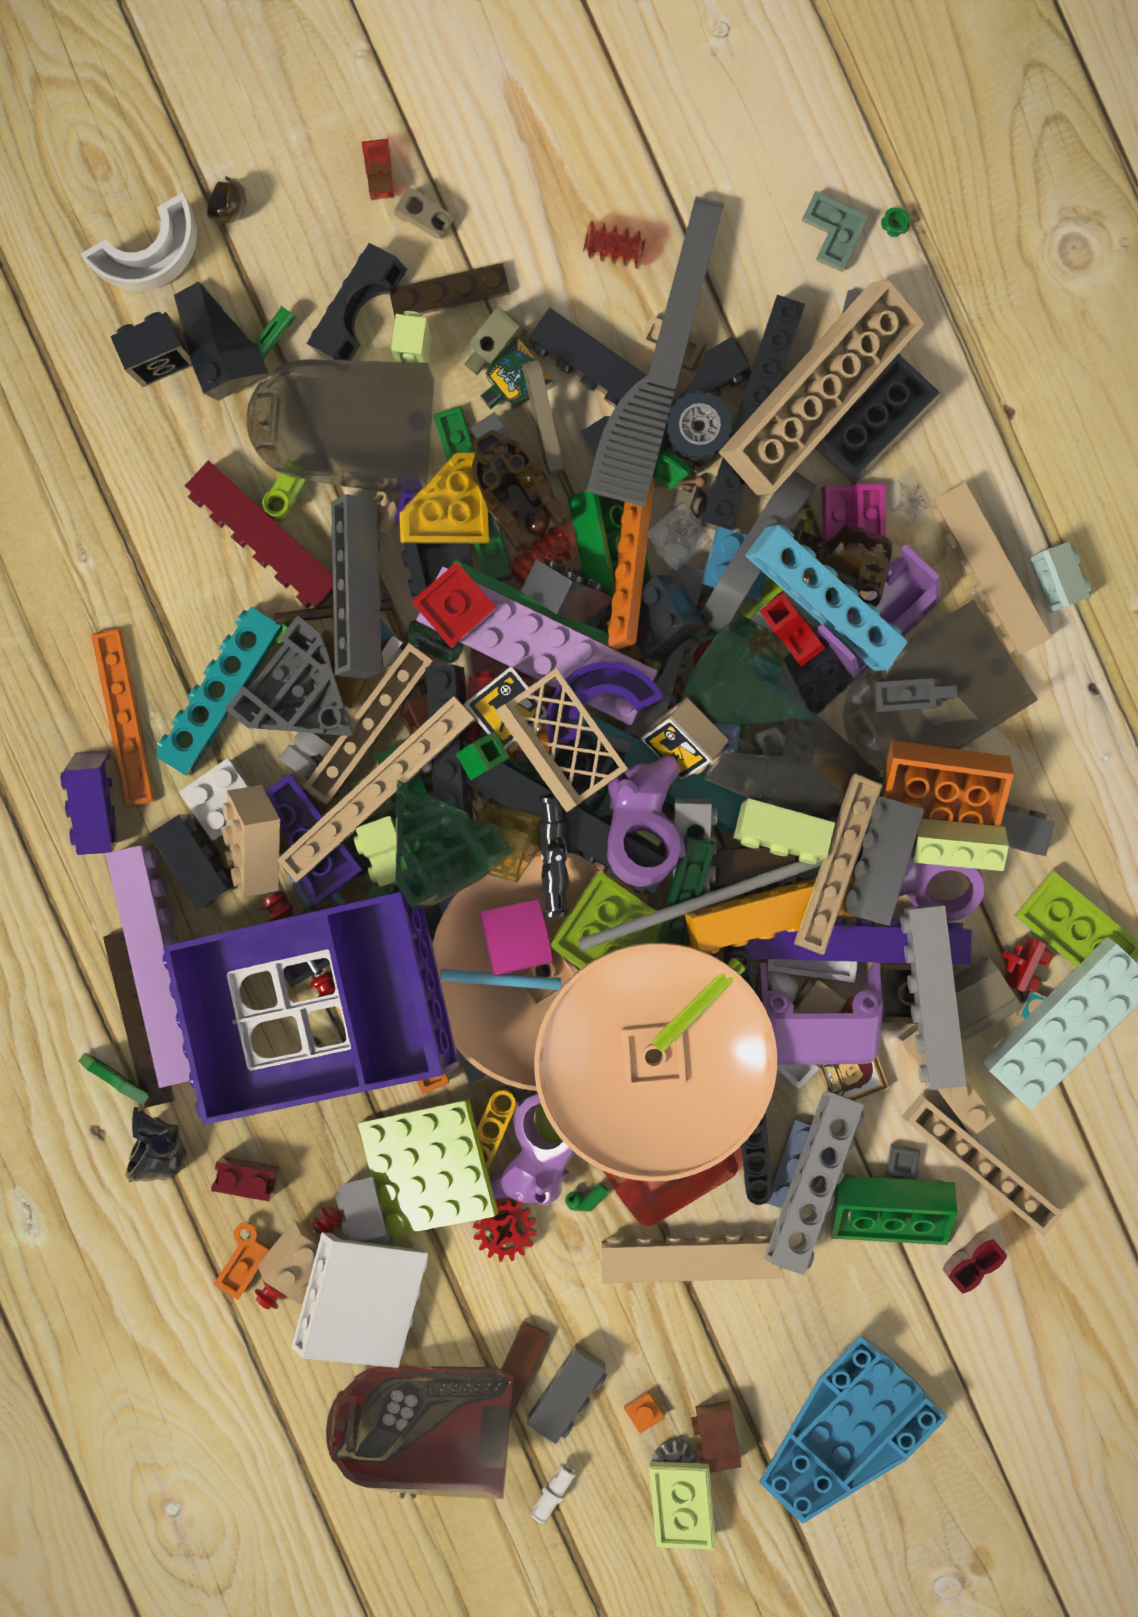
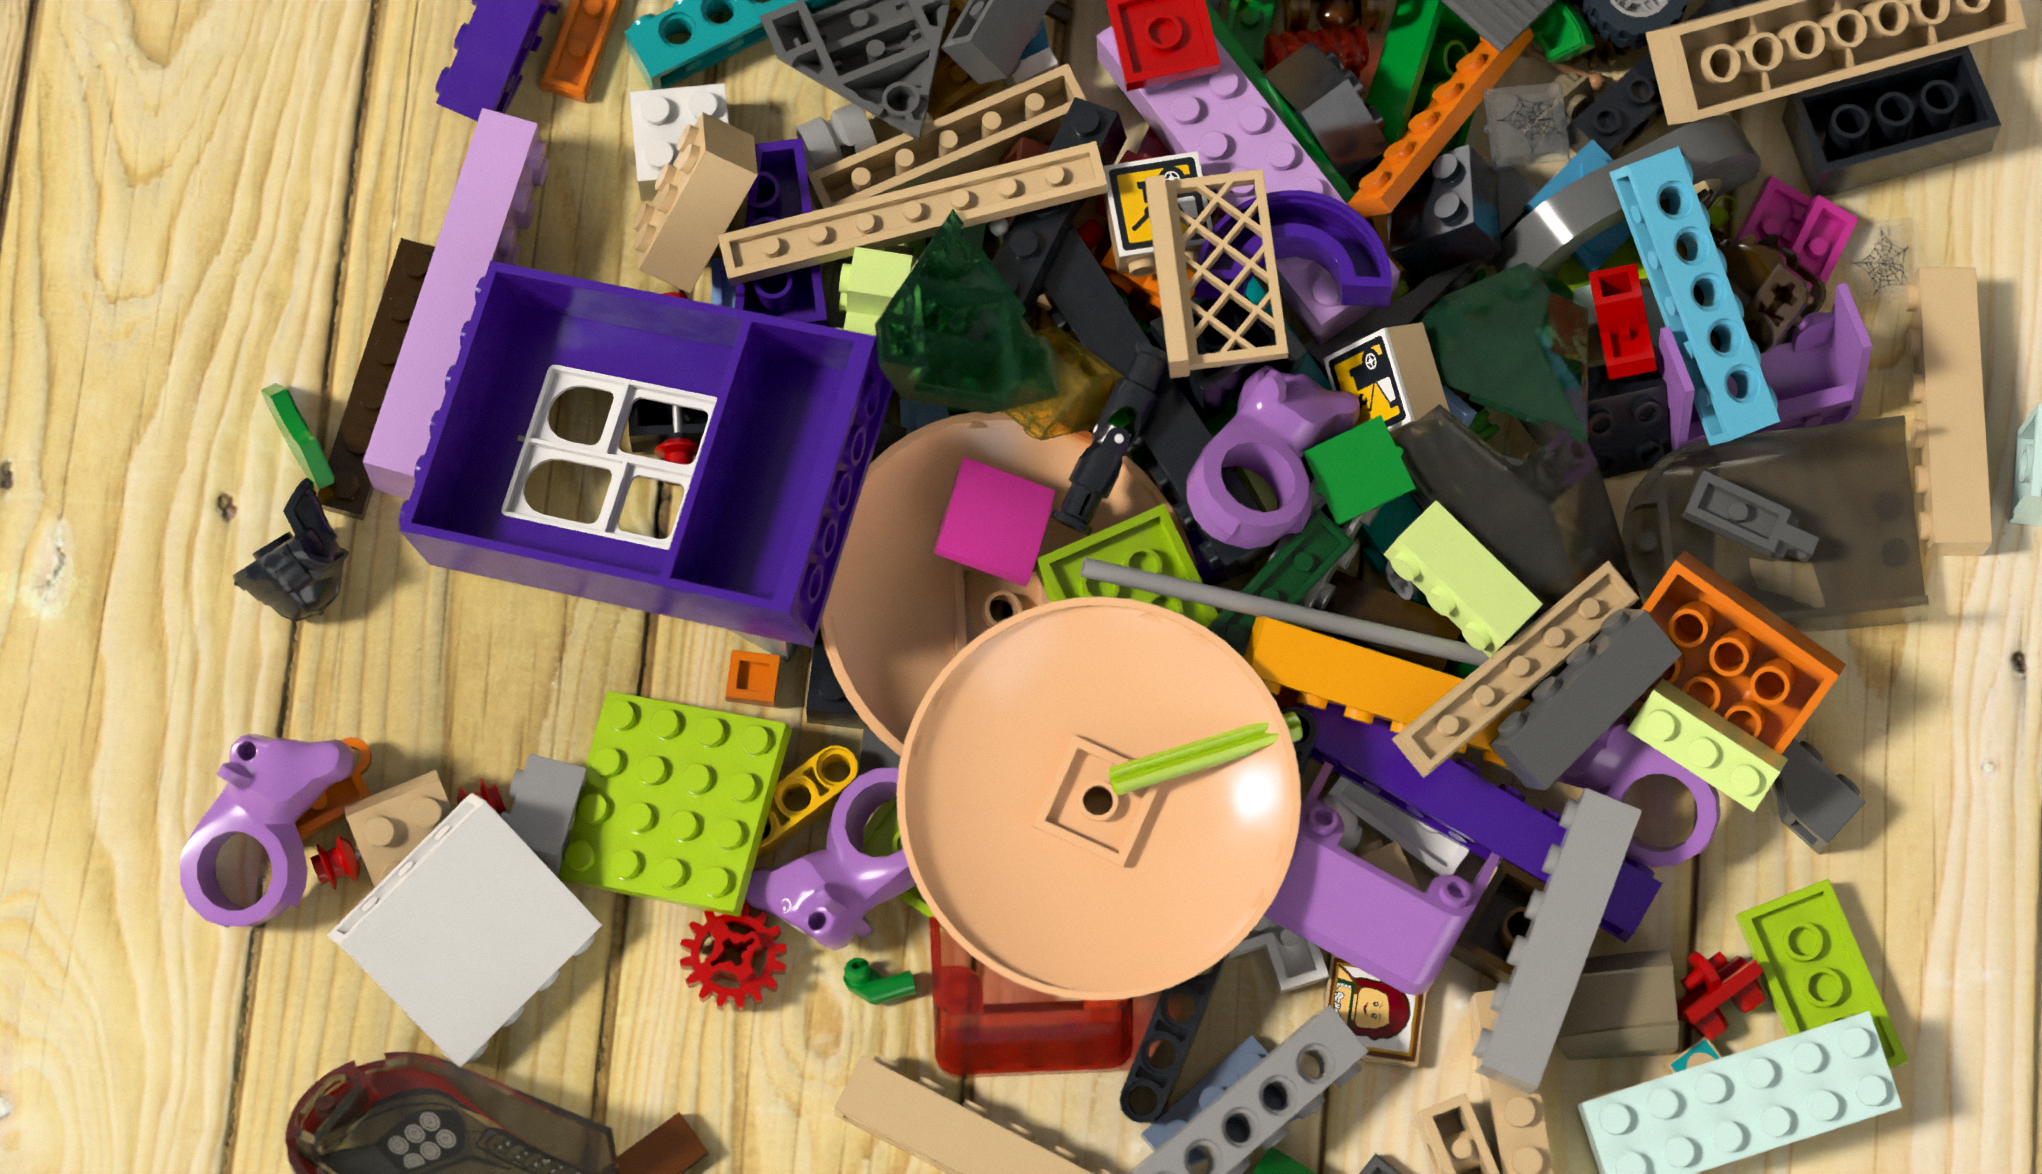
camera: 25 degrees right, 15 degrees down
black brick [149,814,237,910] -> none
dark red brick [211,1156,279,1202] -> none
clear green plate [406,620,463,662] -> none
medium azure bar [440,969,561,990] -> none
green brick [456,731,510,780] -> none
none -> medium lavender animal [179,733,356,928]
none -> green piece [1303,415,1416,526]

